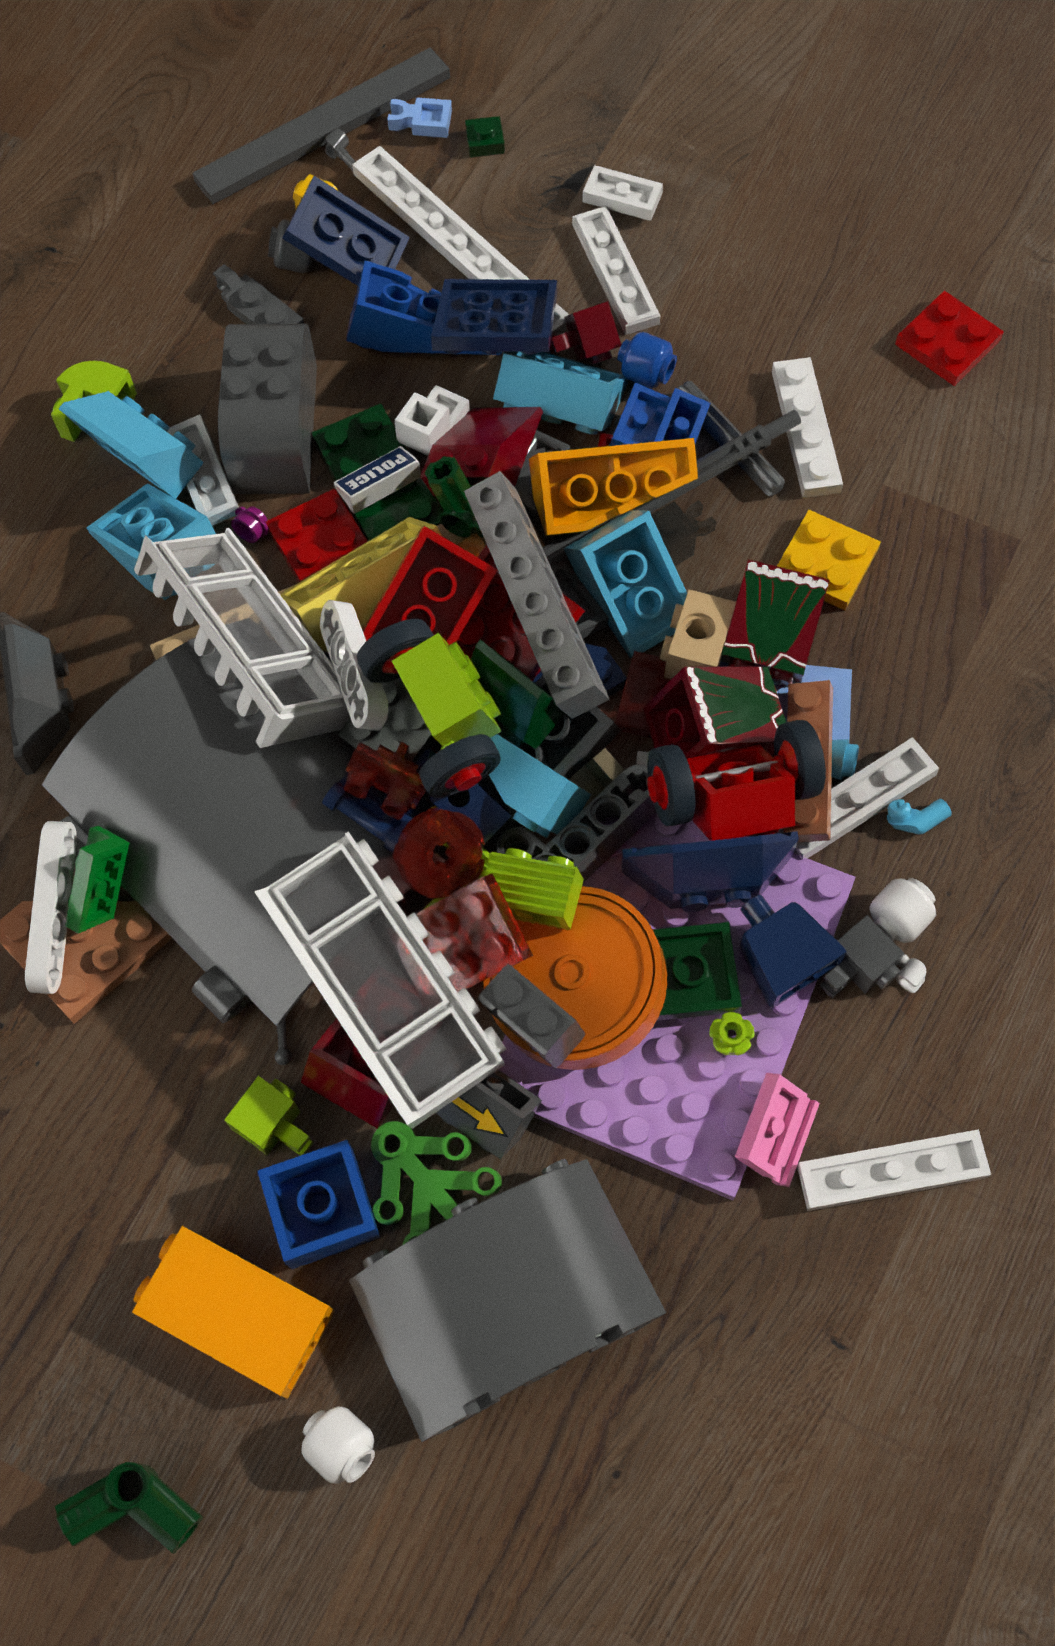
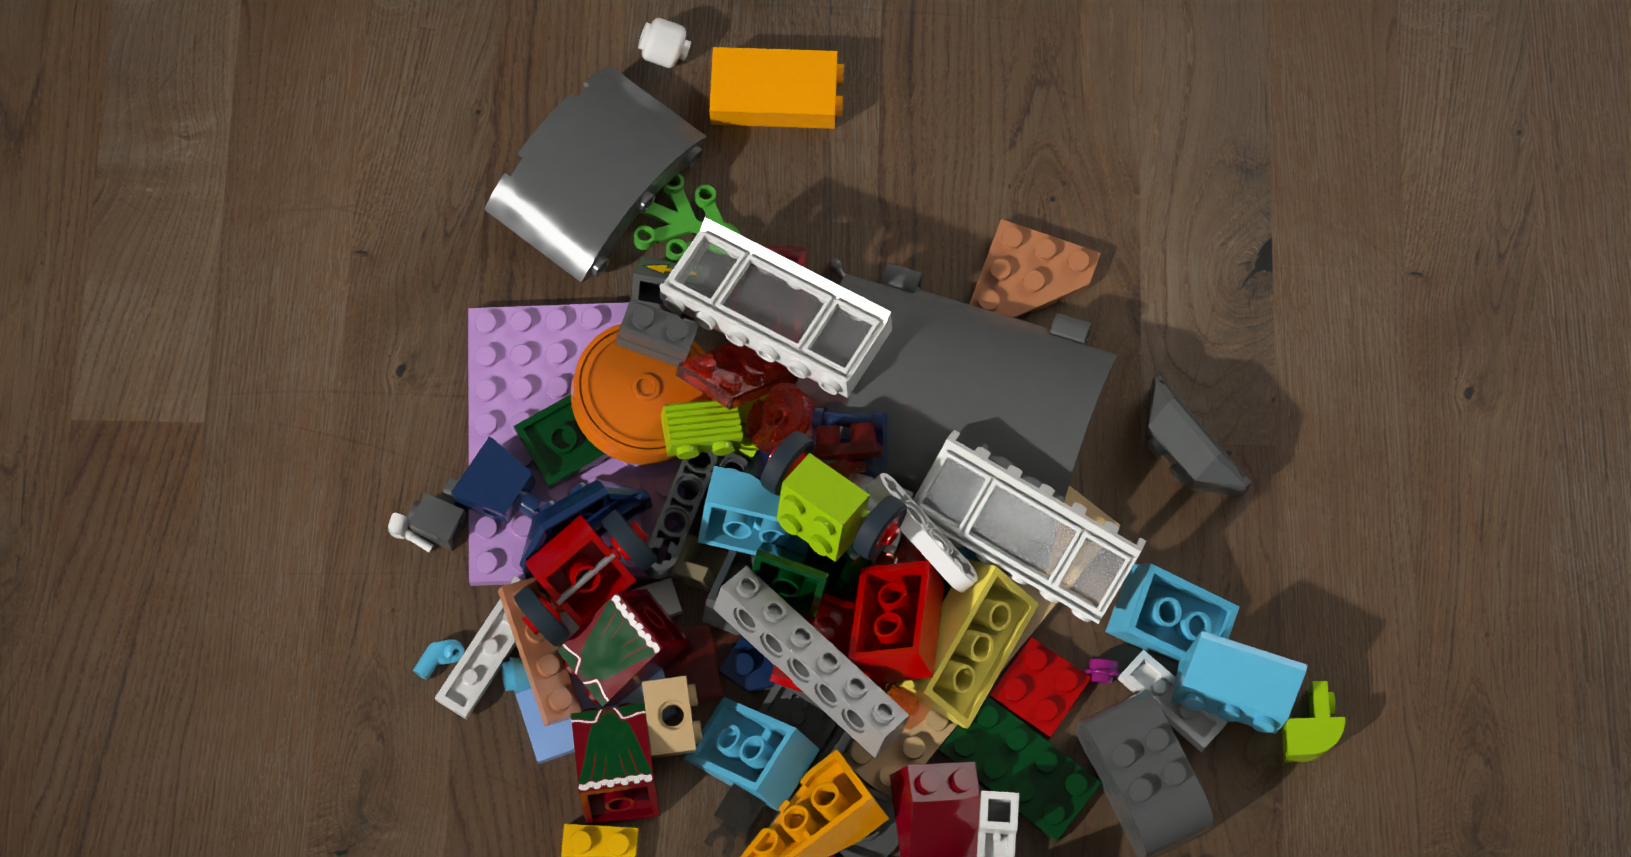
camera: 155 degrees right, 5 degrees up
white beam [25,821,77,994] -> none
green bracket [65,826,129,934] -> none
lime brick [224,1076,313,1156] -> none
blue brick [257,1140,381,1269] -> none
white slope [333,446,421,514] -> none
dark green piece [424,456,484,538] -> none
lime plate [709,1012,755,1056] -> none
bright pink plate [735,1073,820,1187] -> none
white plate [797,1129,991,1211] -> none
white head [870,878,936,943] -> none

